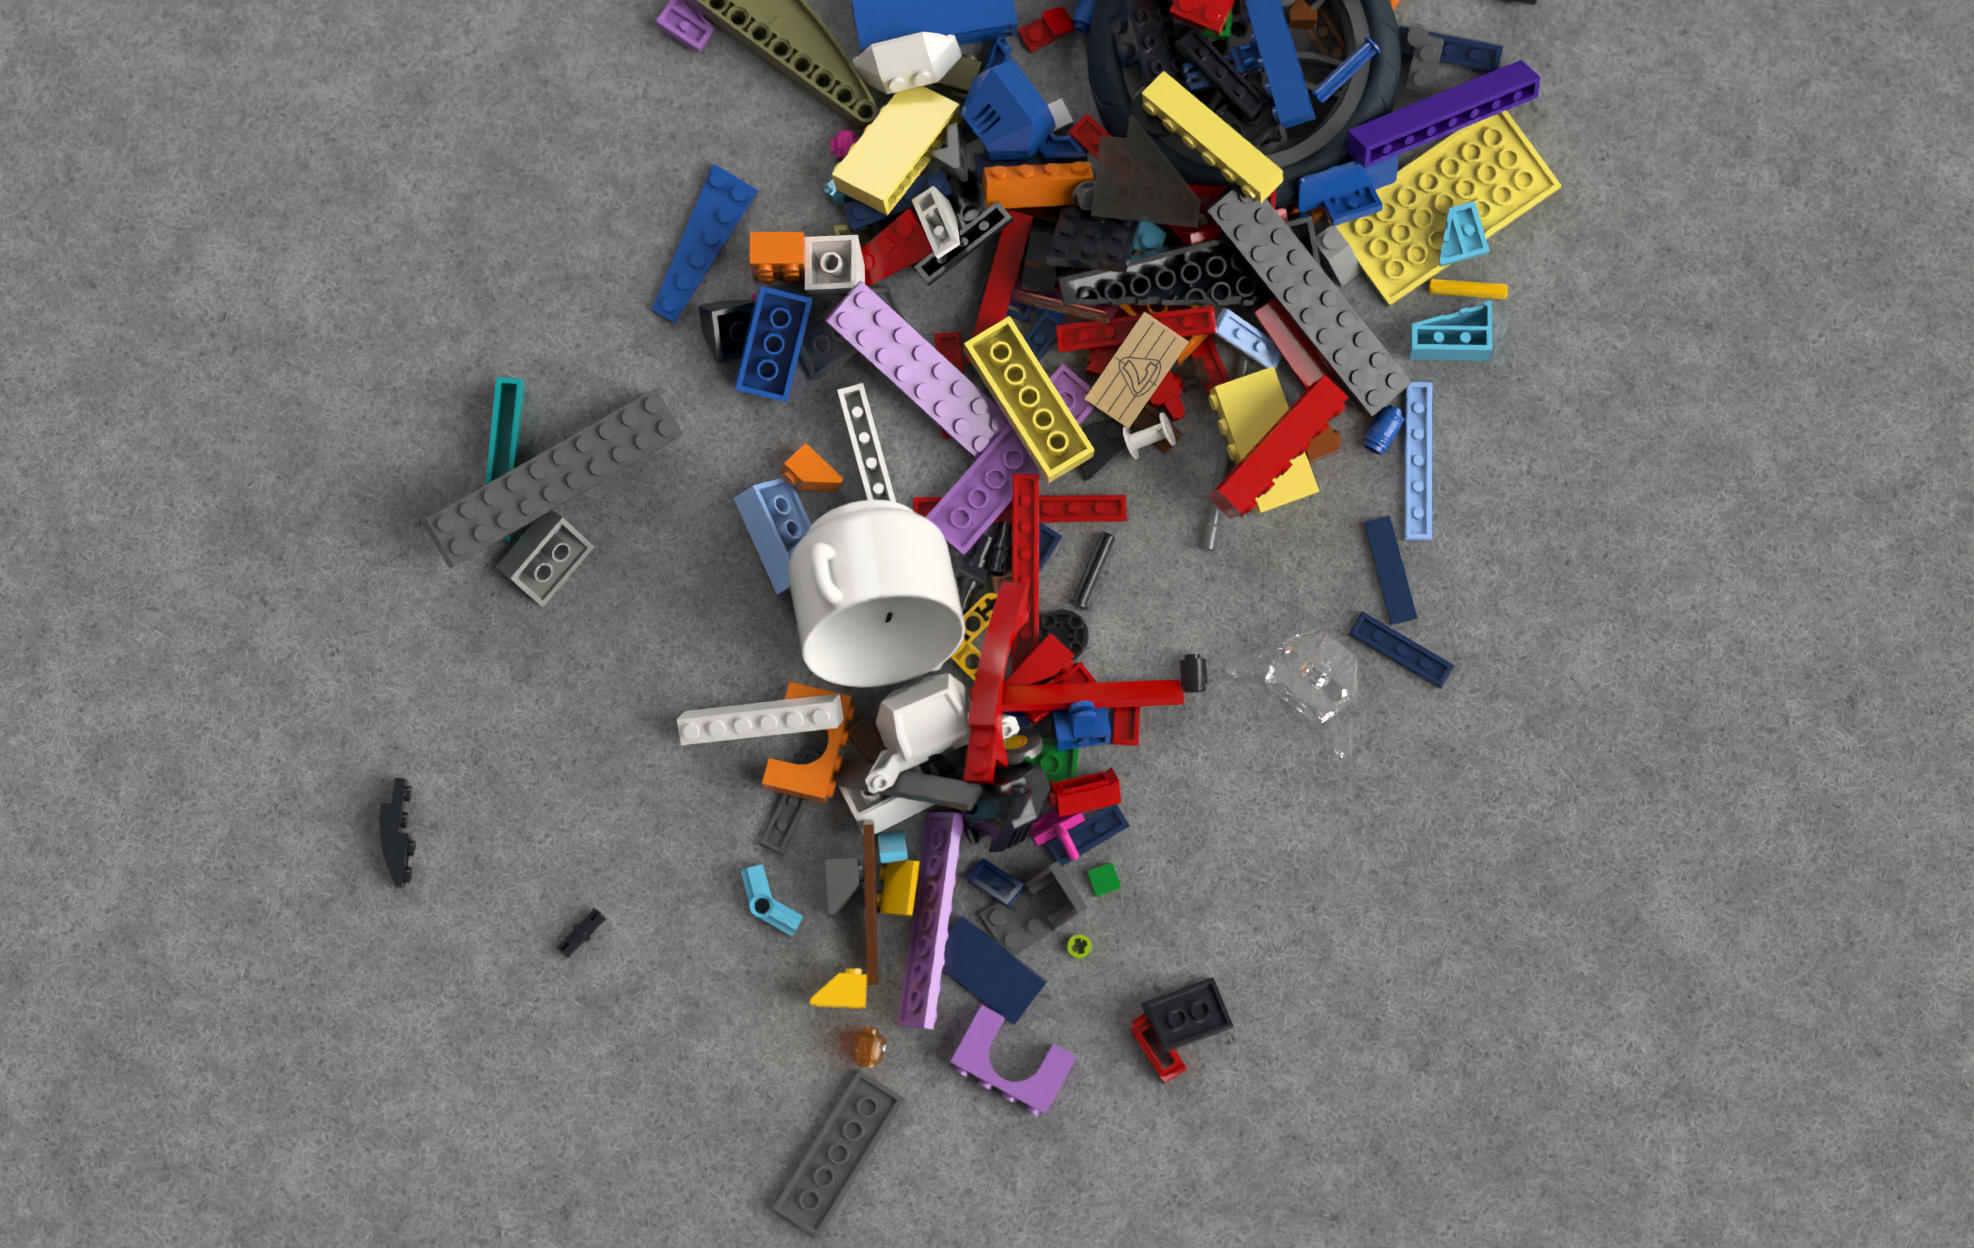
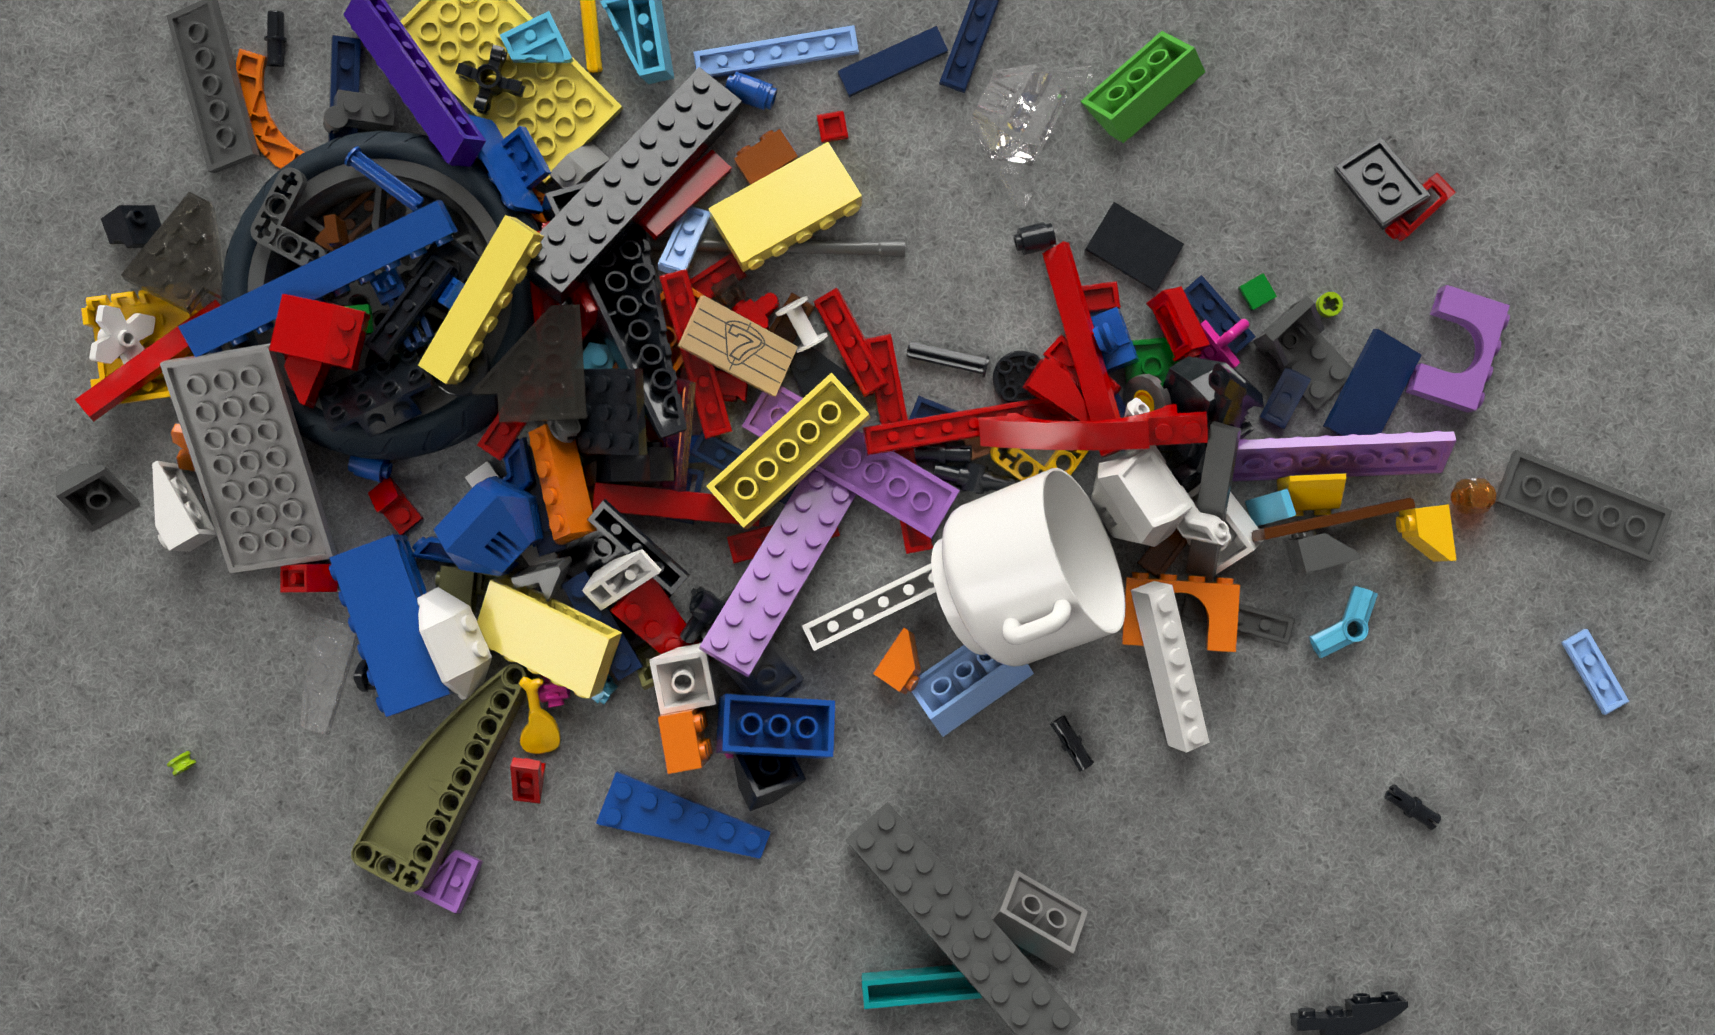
camera: 95 degrees left, 5 degrees up
red brick [1207,375,1348,519] -> none
none -> blue tile [437,277,465,309]
none -> black pin [455,44,525,115]
none -> red slope [510,757,546,804]
none -> yellow piece [519,677,561,754]
none -> black axle [680,586,726,644]
none -> red tile [813,288,889,397]
none -> red tile [817,110,848,143]
none -> black pin [1050,715,1094,772]
none -> bright green slope [1080,31,1205,143]
none -> black tile [1085,202,1184,292]
none -> light blue tile [1561,629,1629,715]

